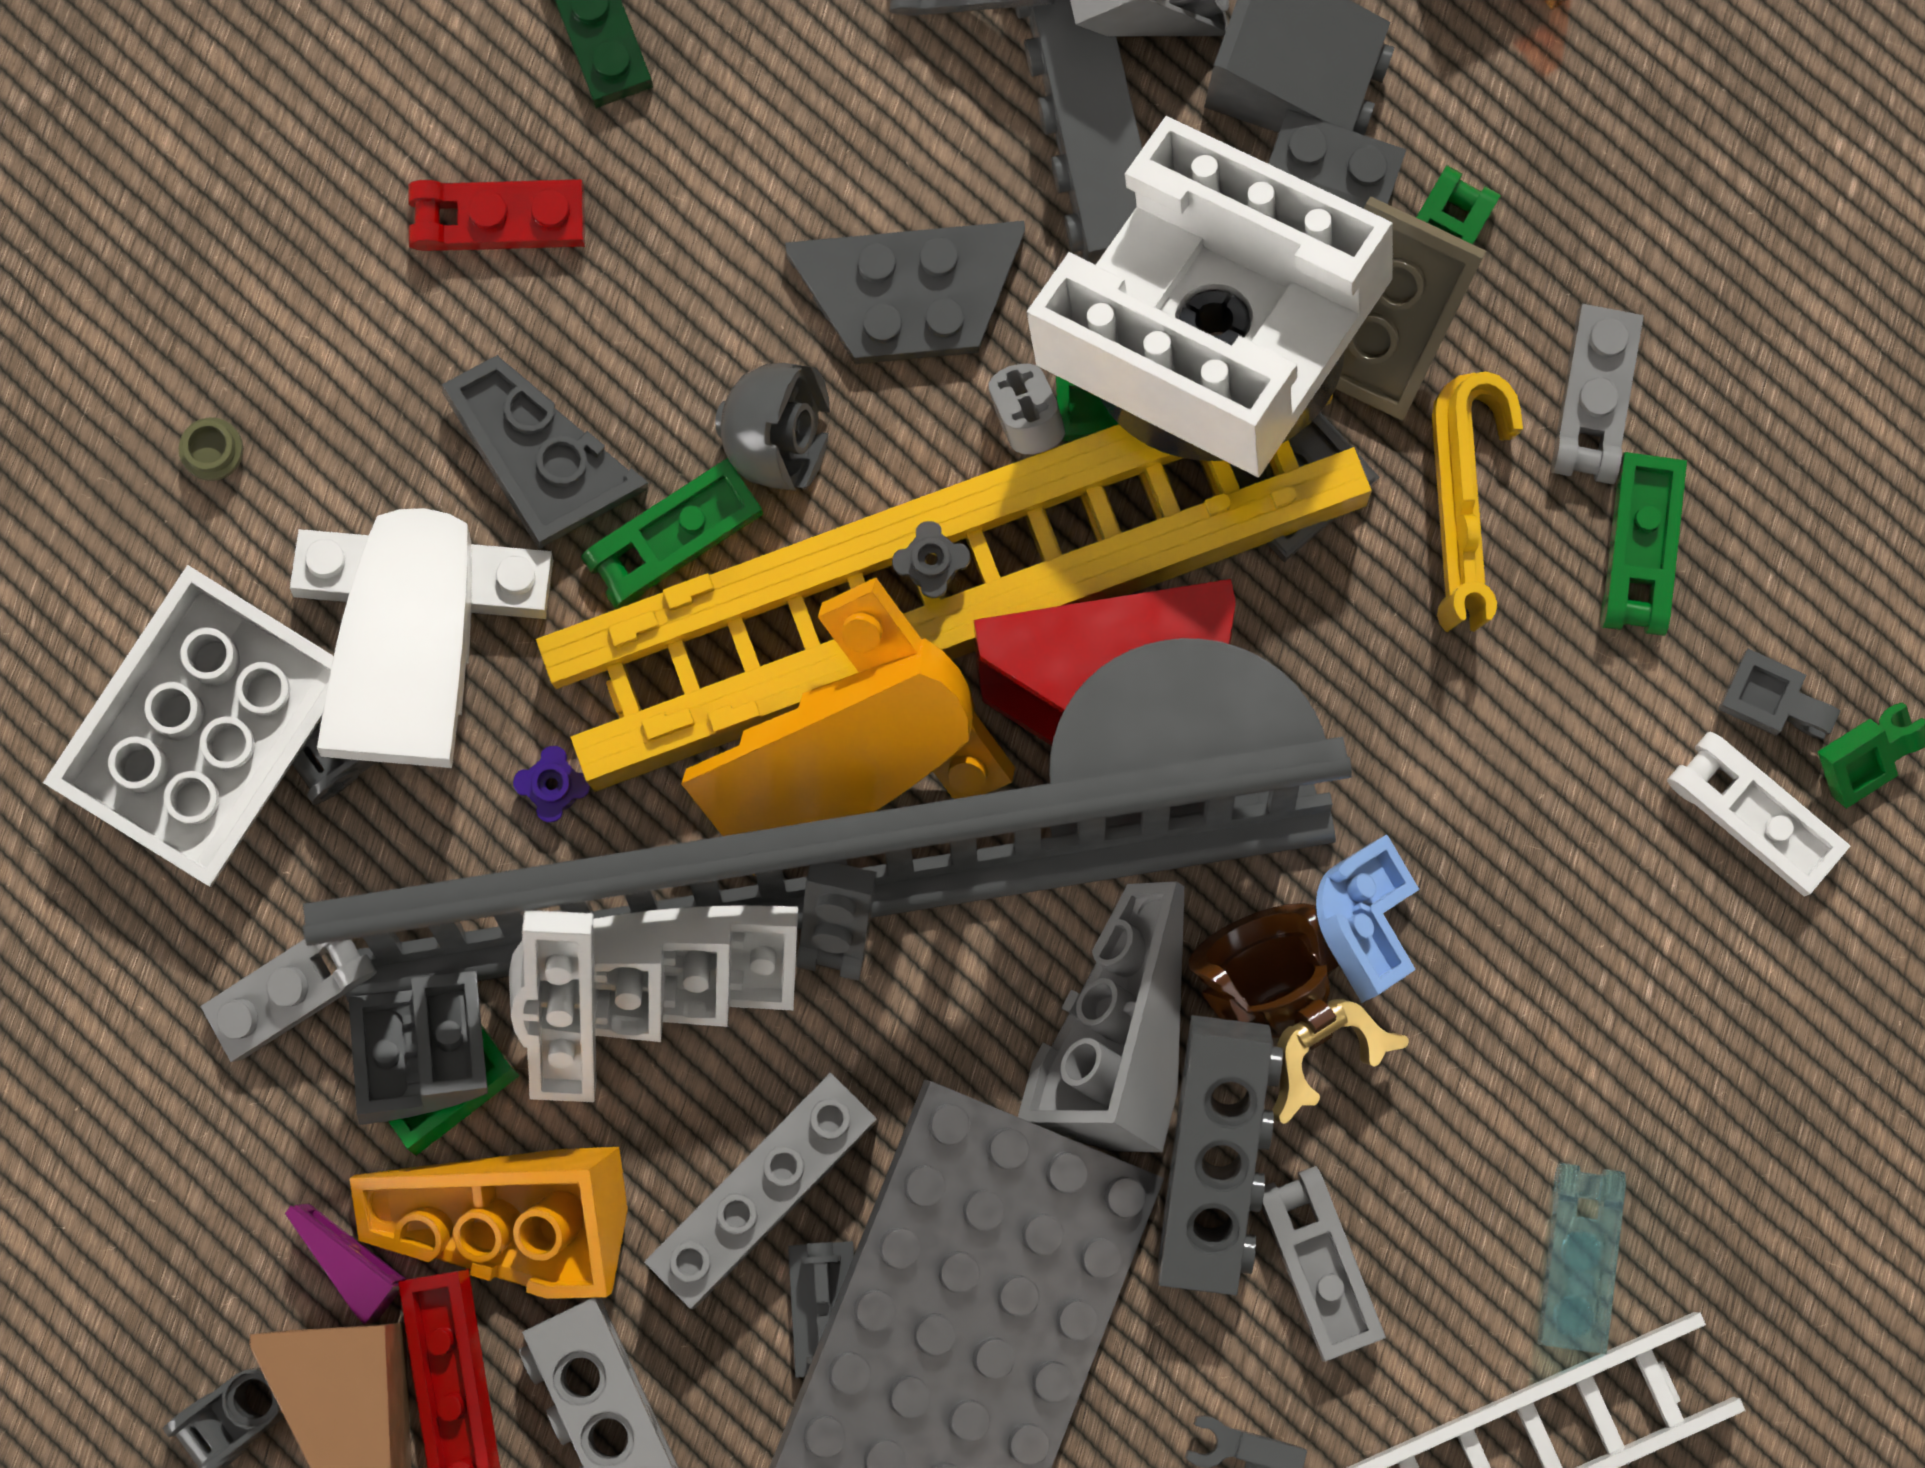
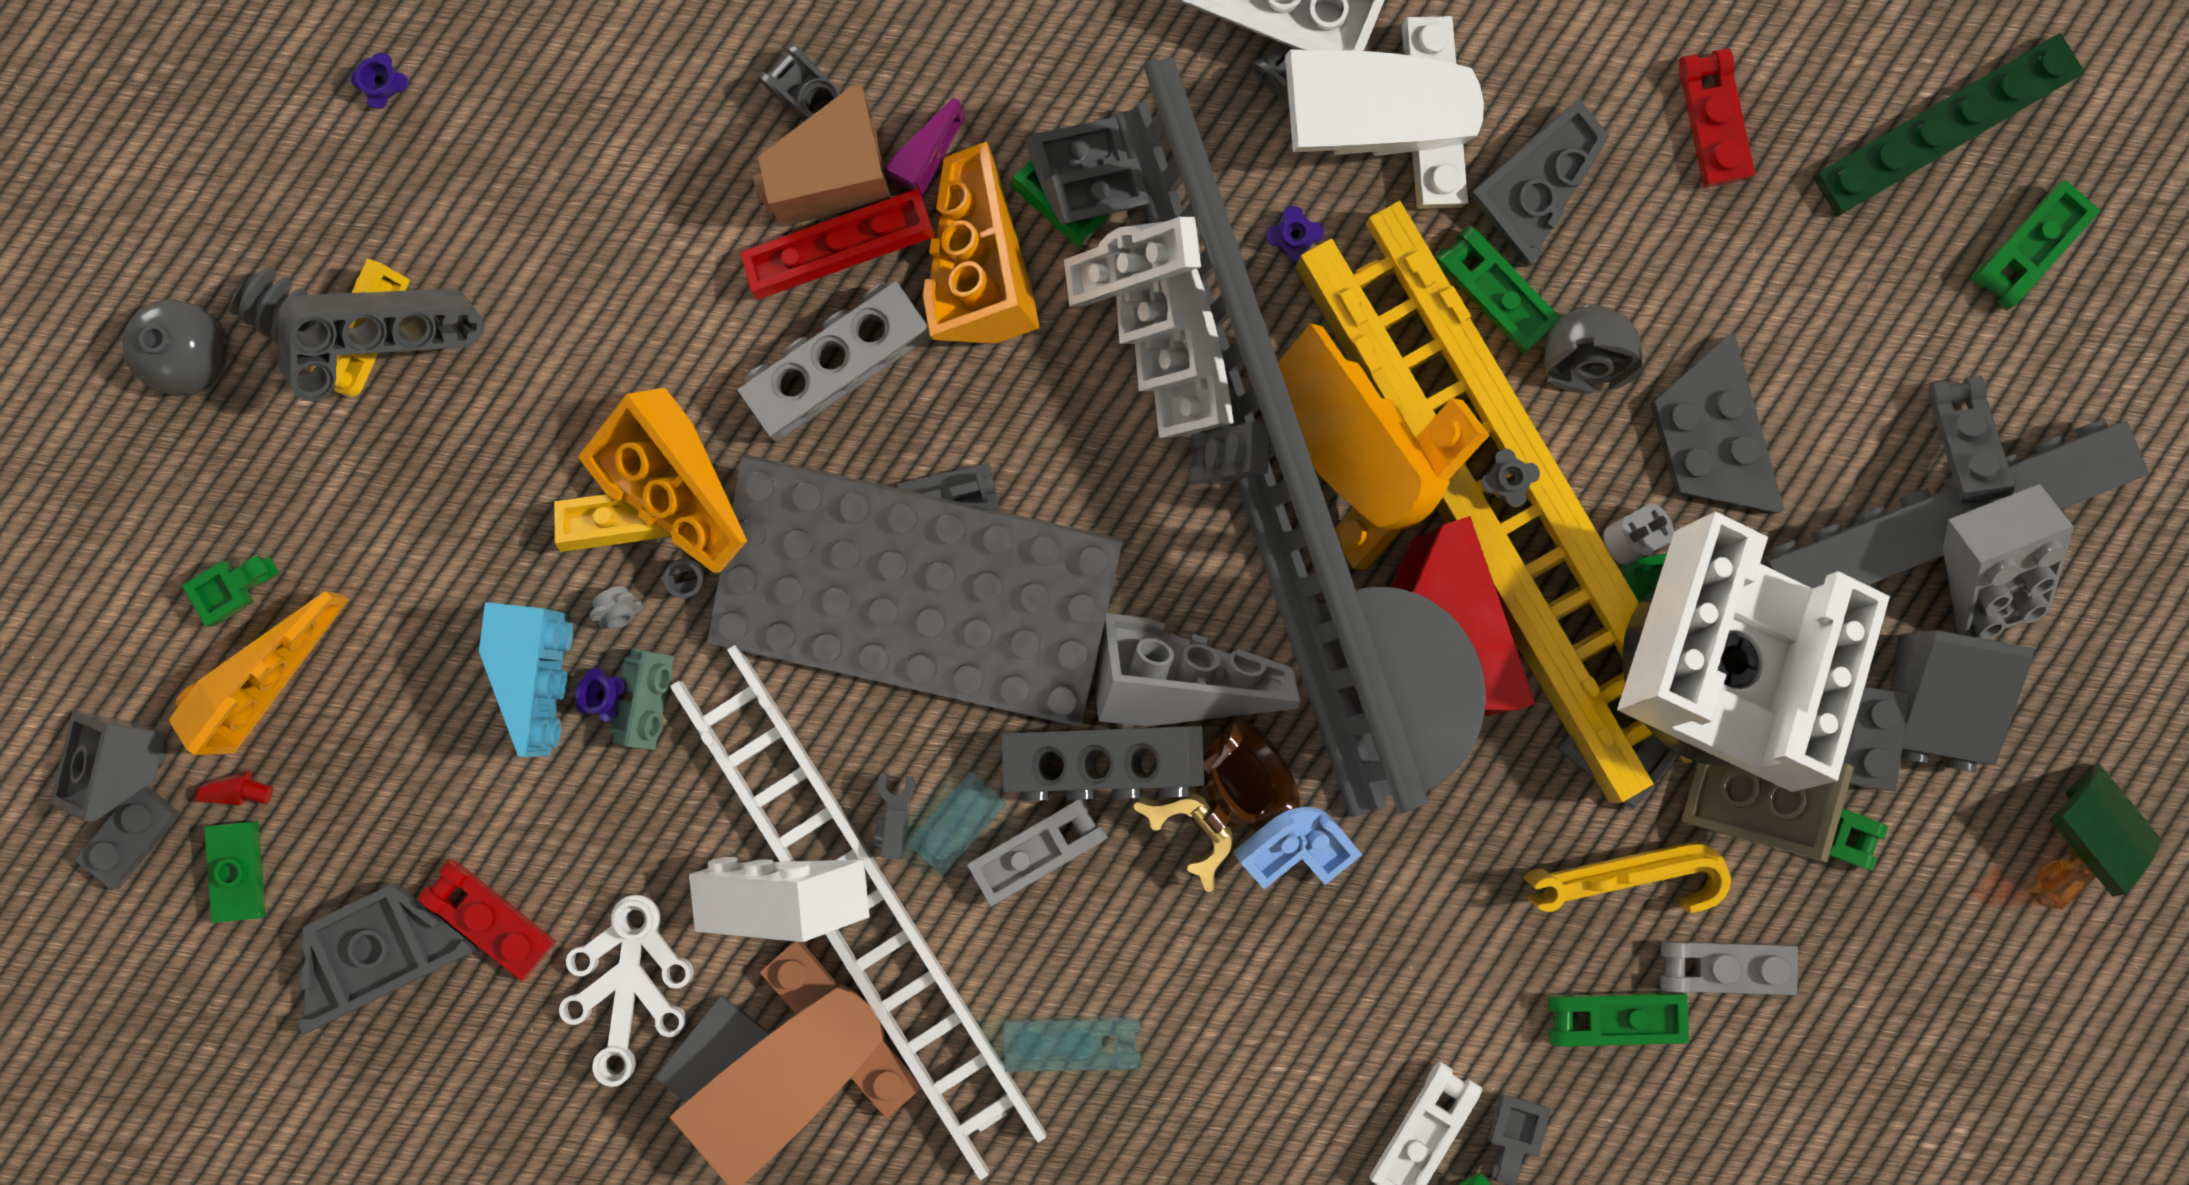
camera: 85 degrees right, 5 degrees up
light grey plate [200,939,377,1062] -> none
light grey brick [644,1072,878,1309] -> none
none -> clear light blue plate [907,771,1007,876]

